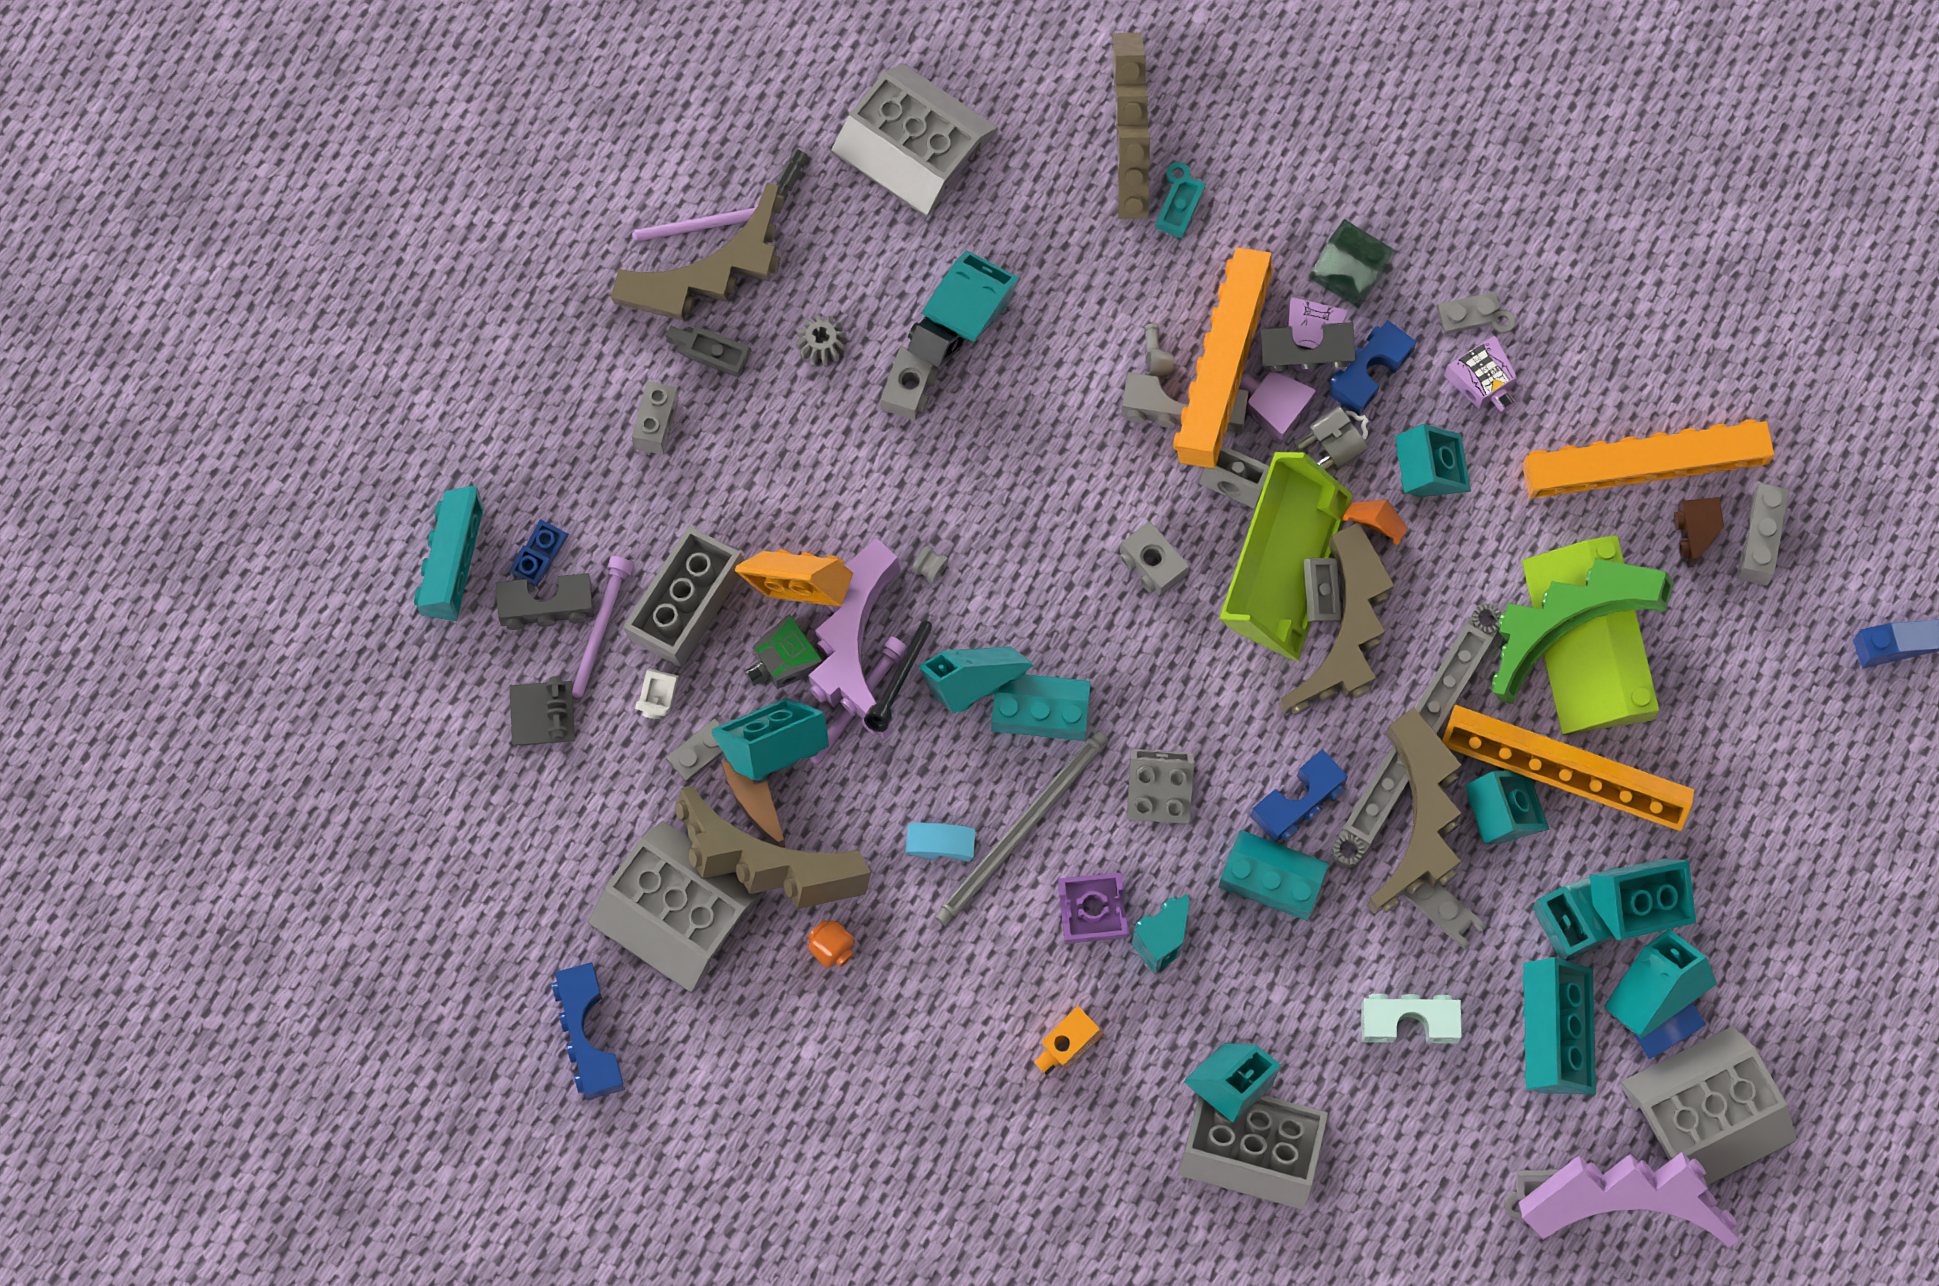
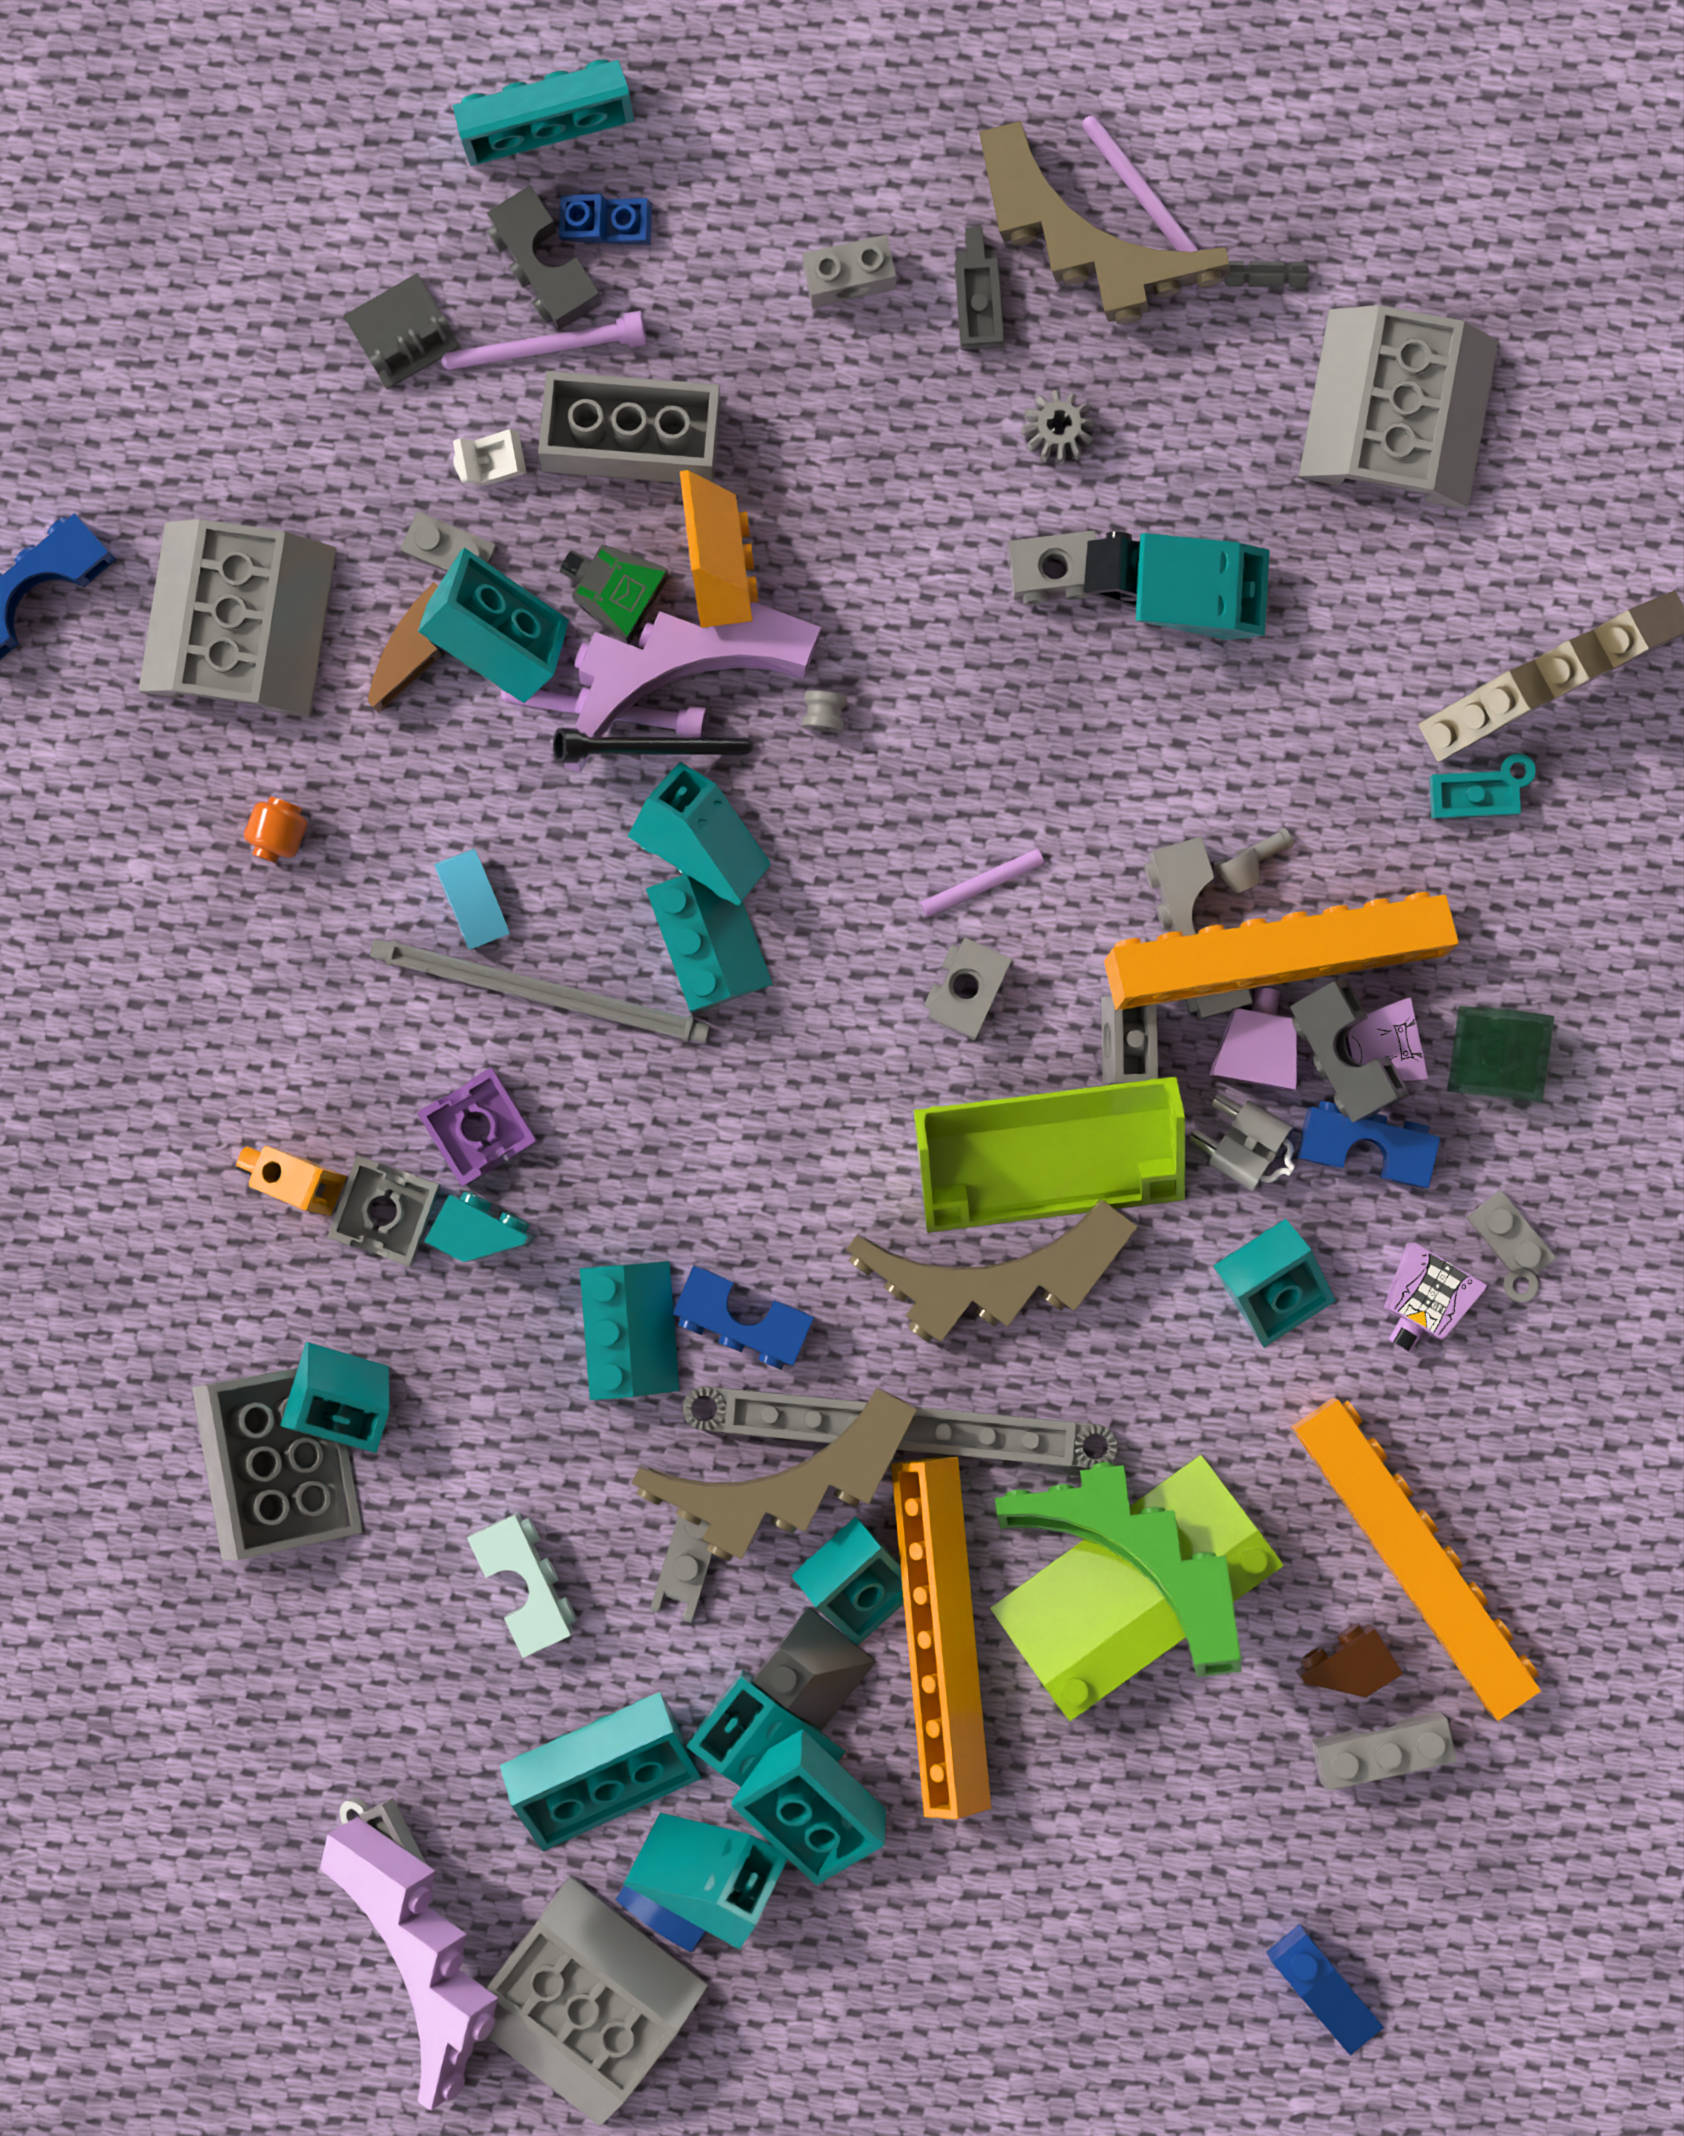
camera: 65 degrees right, 15 degrees up
dark tan arch [675,786,872,909] -> none
light grey bracket [1127,749,1194,824] -> none
light grey plate [1303,558,1341,622] -> none
orange slope [1342,499,1408,545] -> none
none -> light grey brick [327,1155,441,1267]
none -> dark grey slope [752,1607,876,1731]
none -> lavender bar [920,848,1045,918]

